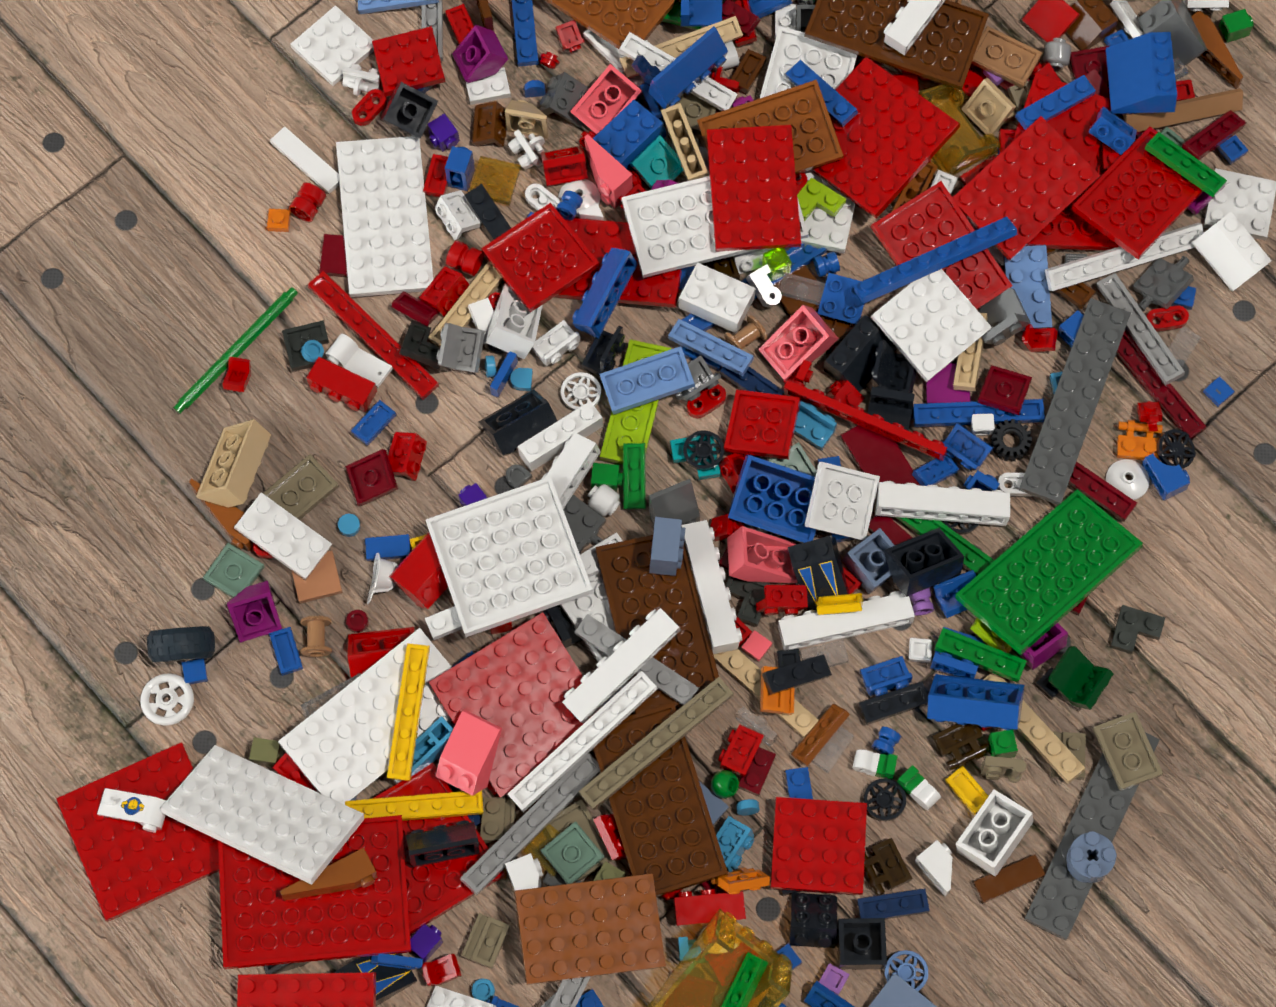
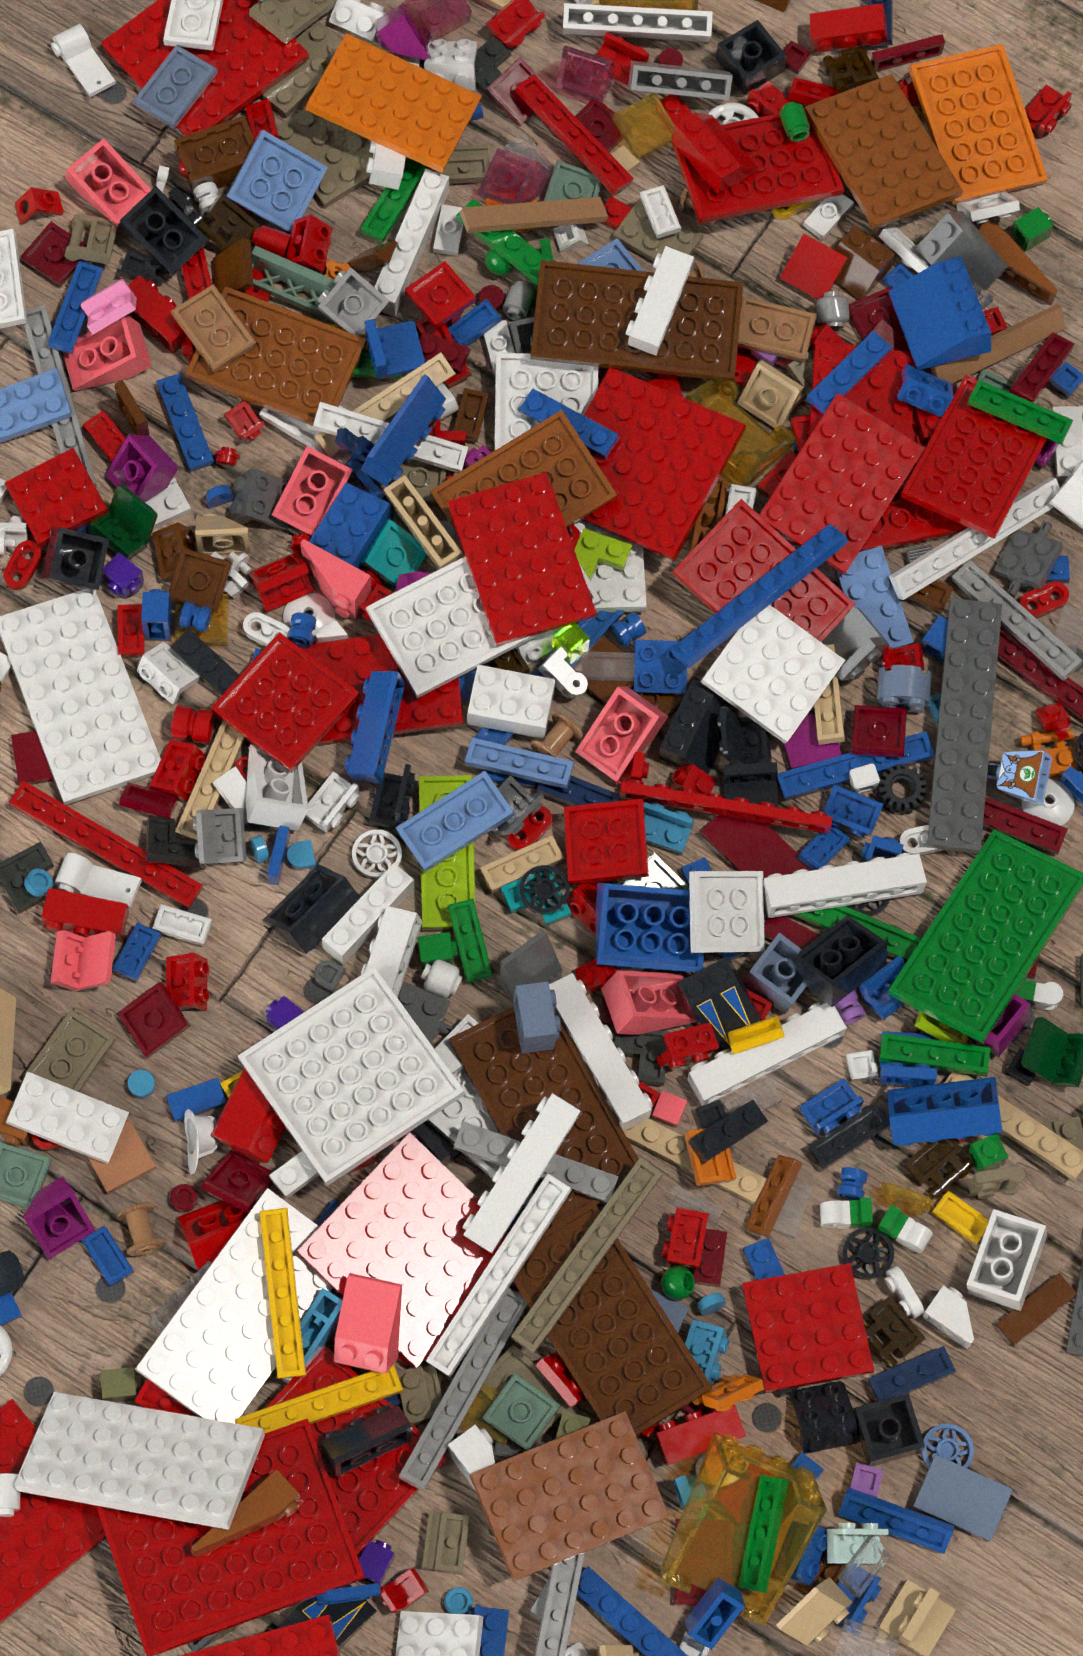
camera: 20 degrees left, 0 degrees up
none -> coral bracket [51,930,116,992]
none -> dark green bracket [88,484,158,560]
none -> white plate [152,904,212,946]
none -> reddish brown tile [169,548,233,613]
none -> blue wheel [179,601,212,633]
none -> dark red tile [201,1150,274,1213]
none -> tan plate [480,835,564,893]
none -> sand blue brick [877,665,932,713]
none -> clear yellow plate [877,1182,933,1216]
none -> white plate [884,1265,924,1319]
none -> torso [987,750,1053,805]
none -> white leg [1015,976,1063,1010]

